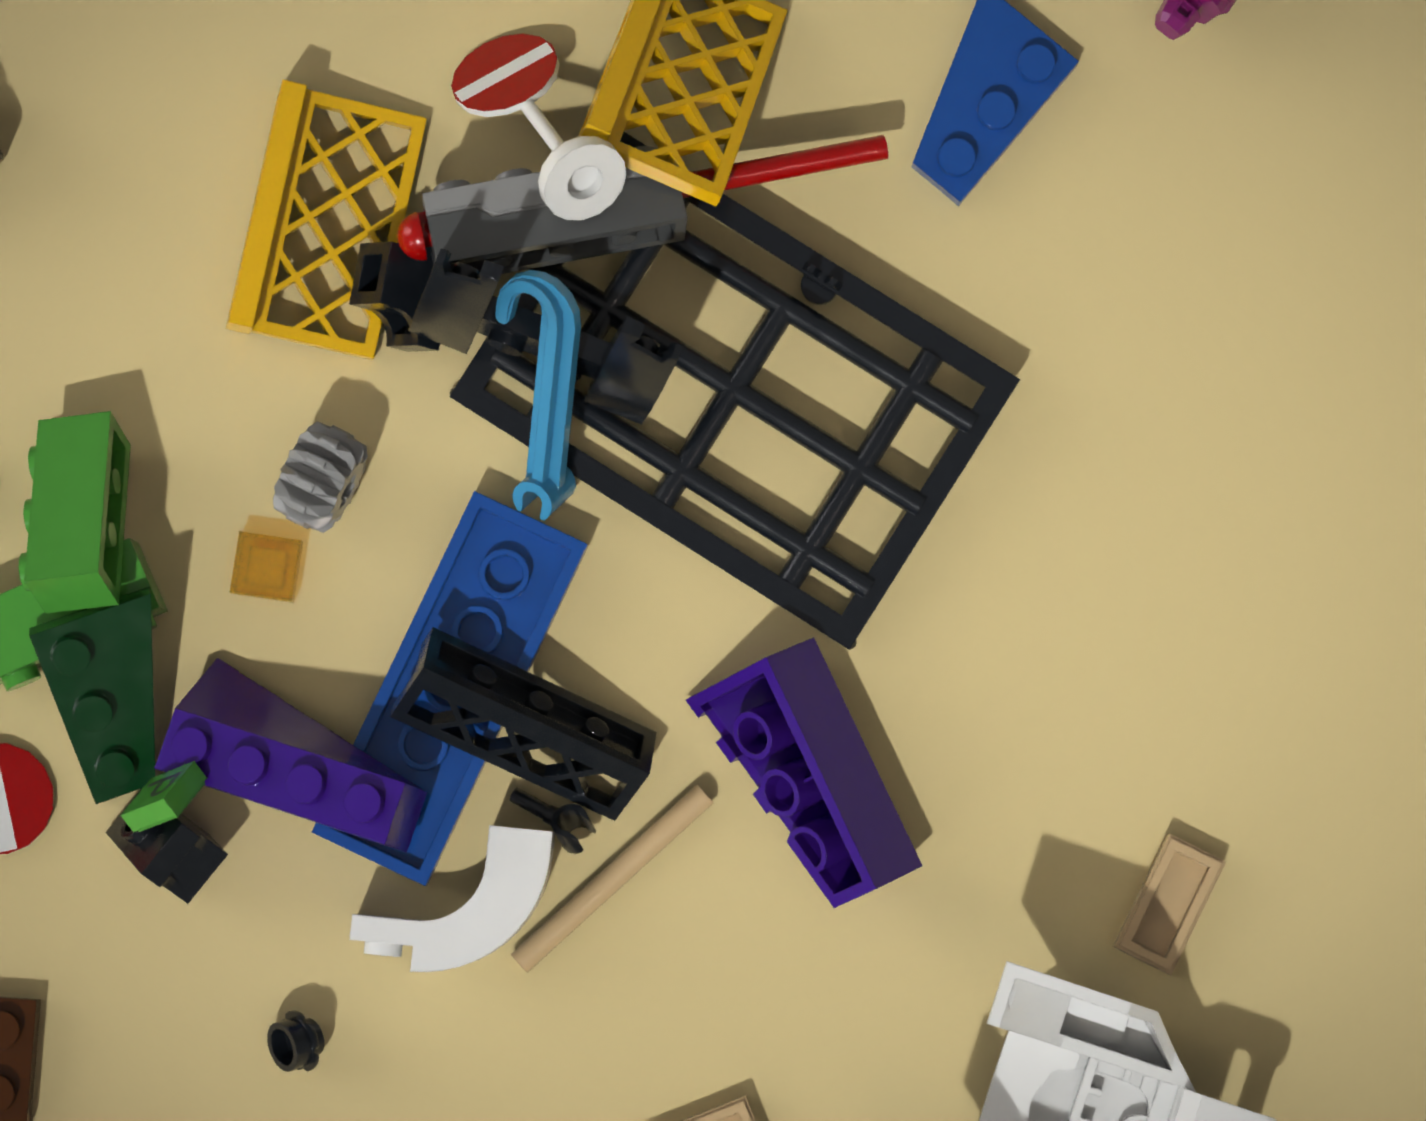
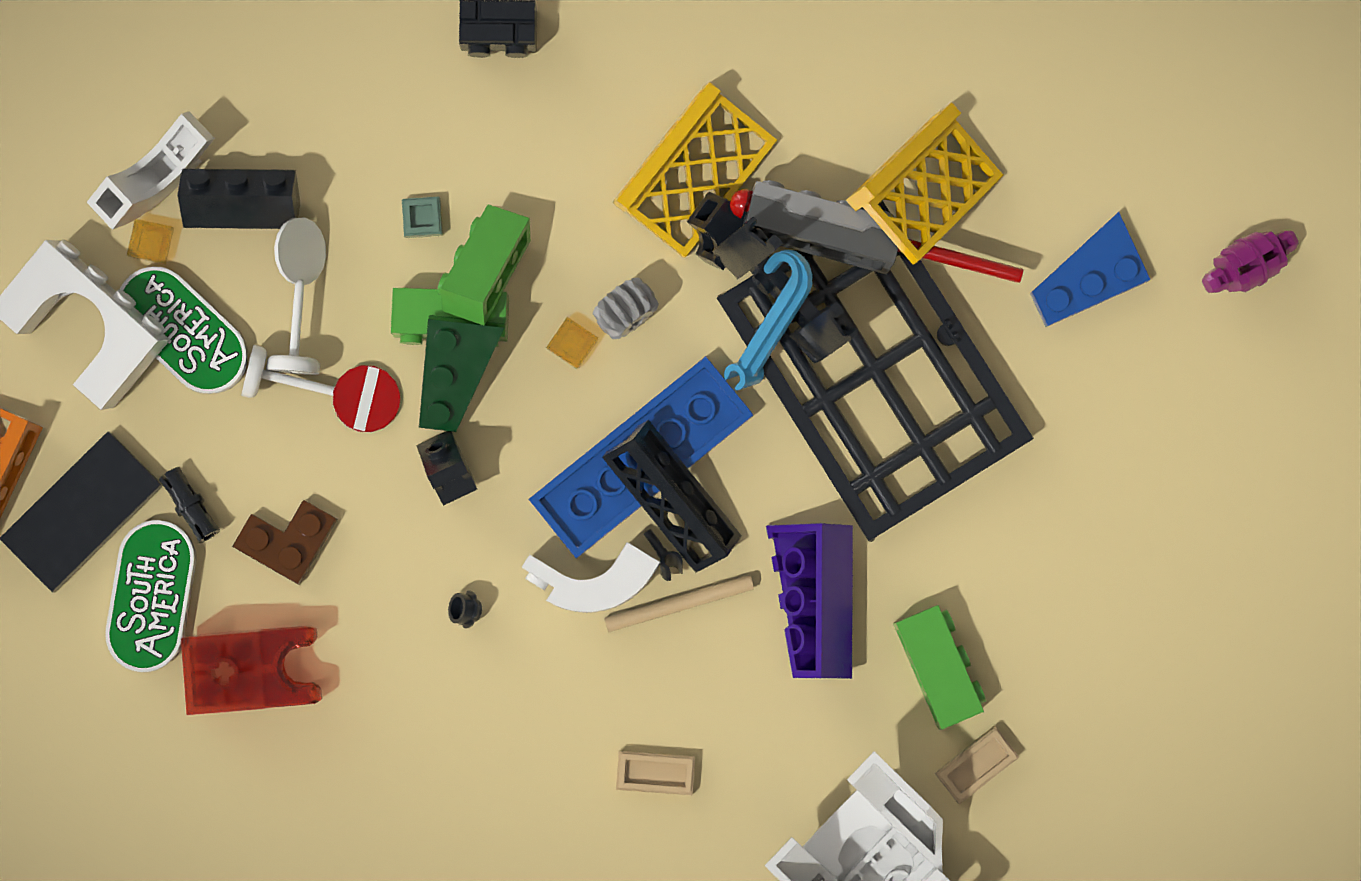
camera: 25 degrees right, 0 degrees up
bright green tile [120,761,207,833] -> none
dark purple wedge [154,658,427,853] -> none
white piece [451,33,626,220] -> none
none -> bright green brick [893,605,986,730]

